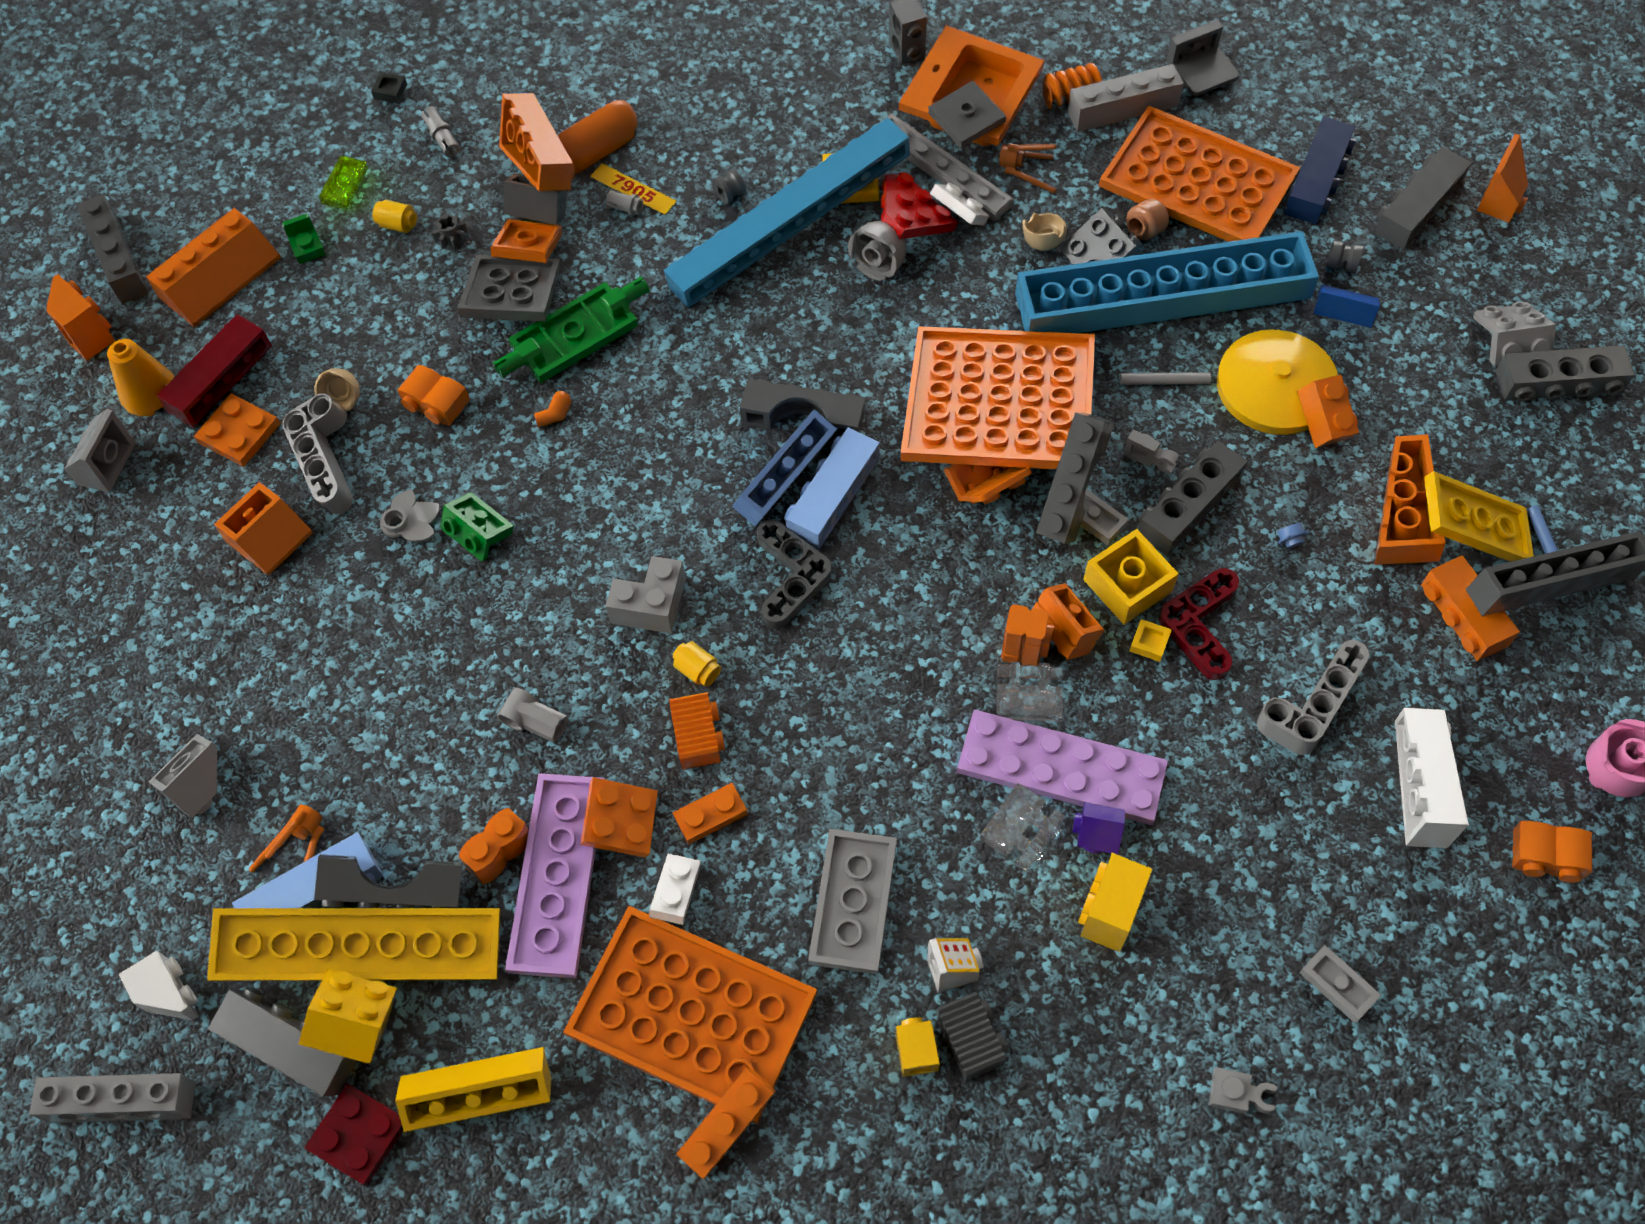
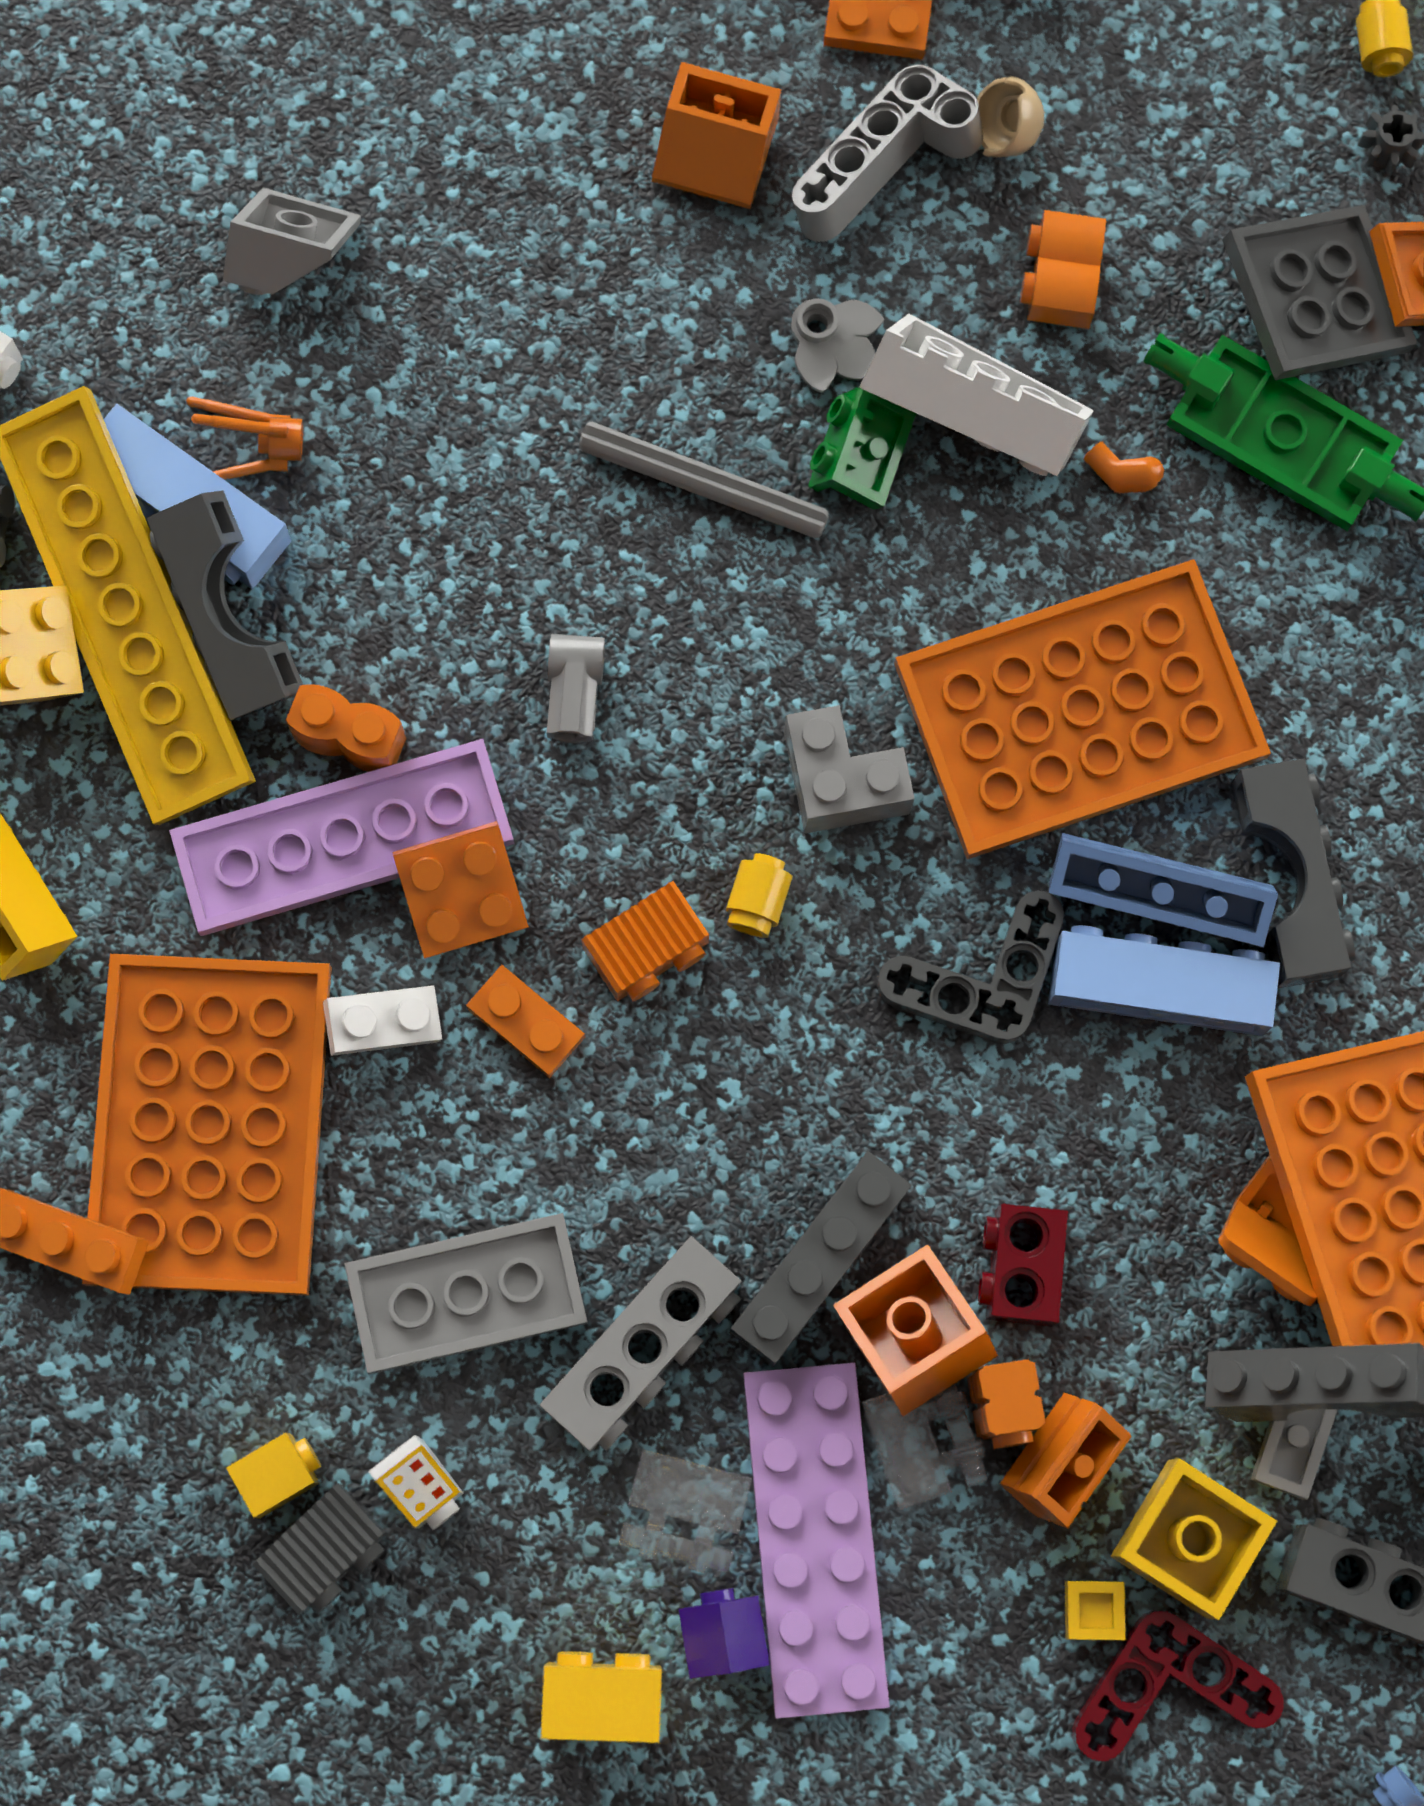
camera: 60 degrees right, 15 degrees up
none -> light grey brick [539,1236,741,1453]
none -> light grey axle [579,422,828,538]
none -> dark grey brick [729,1151,912,1367]
none -> orange brick [833,1244,998,1417]
none -> white wedge [859,314,1094,476]
none -> orange plate [894,559,1271,859]
none -> dark red brick [978,1203,1068,1327]

